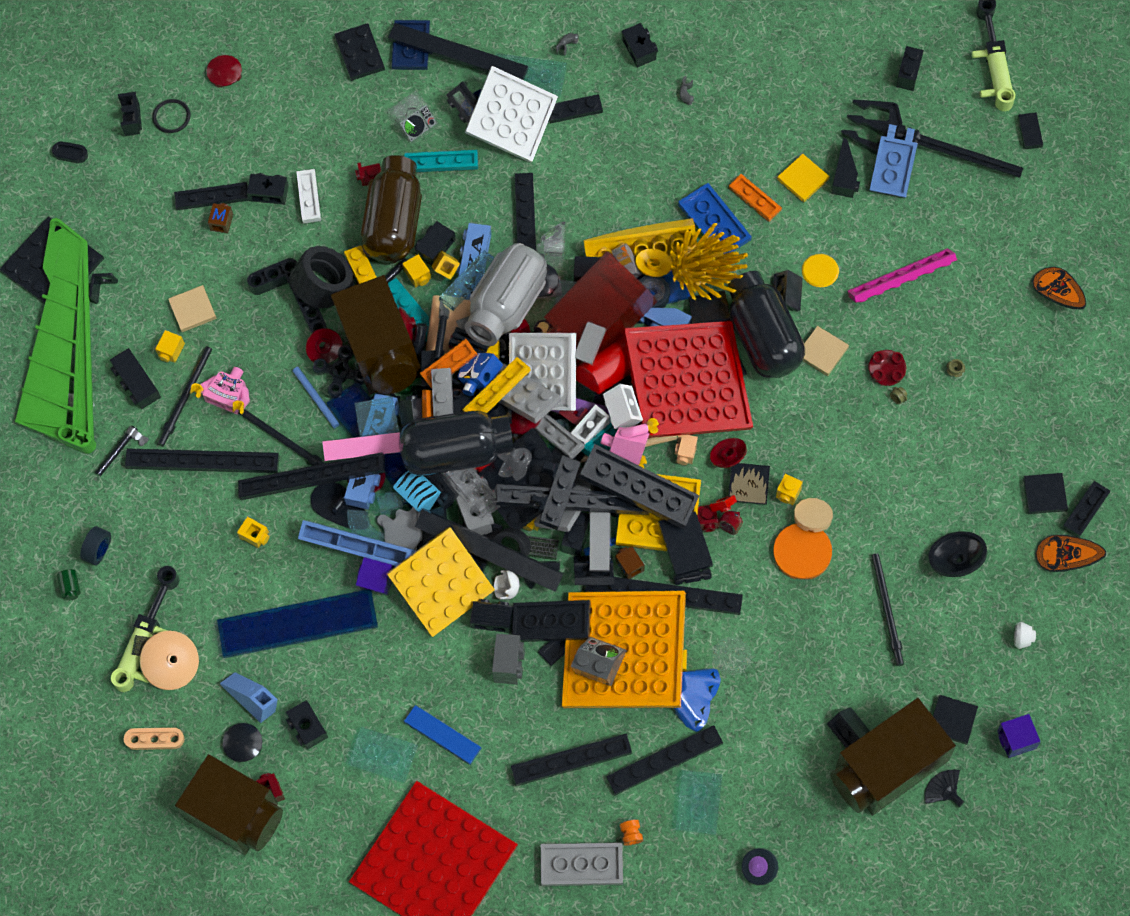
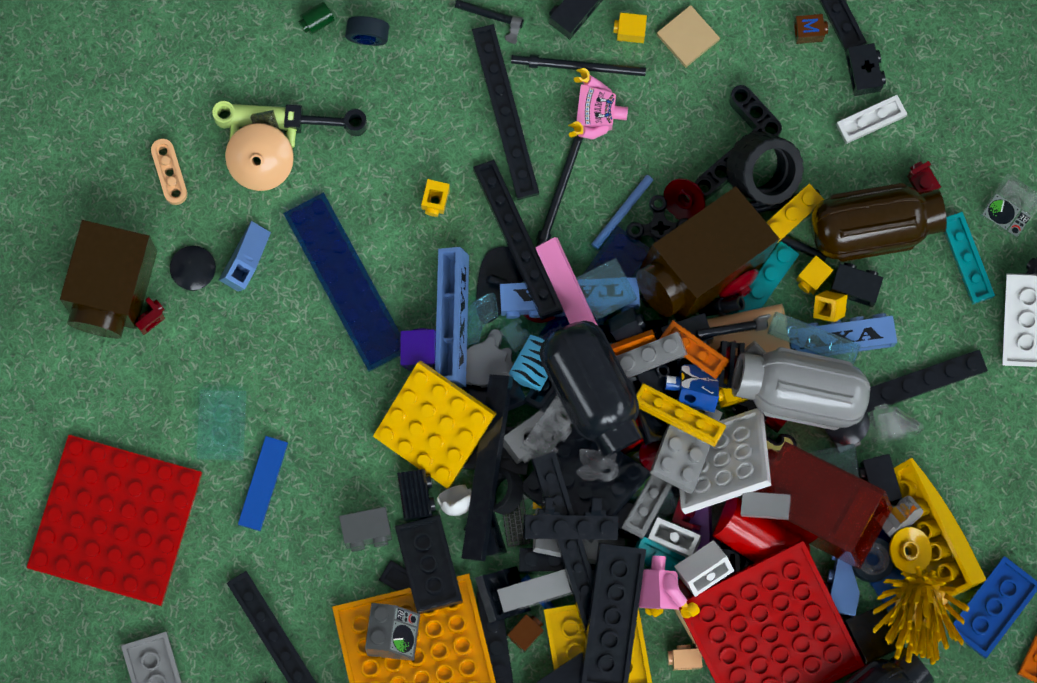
camera: 65 degrees right, 10 degrees up
black brick [286,700,328,750] -> none

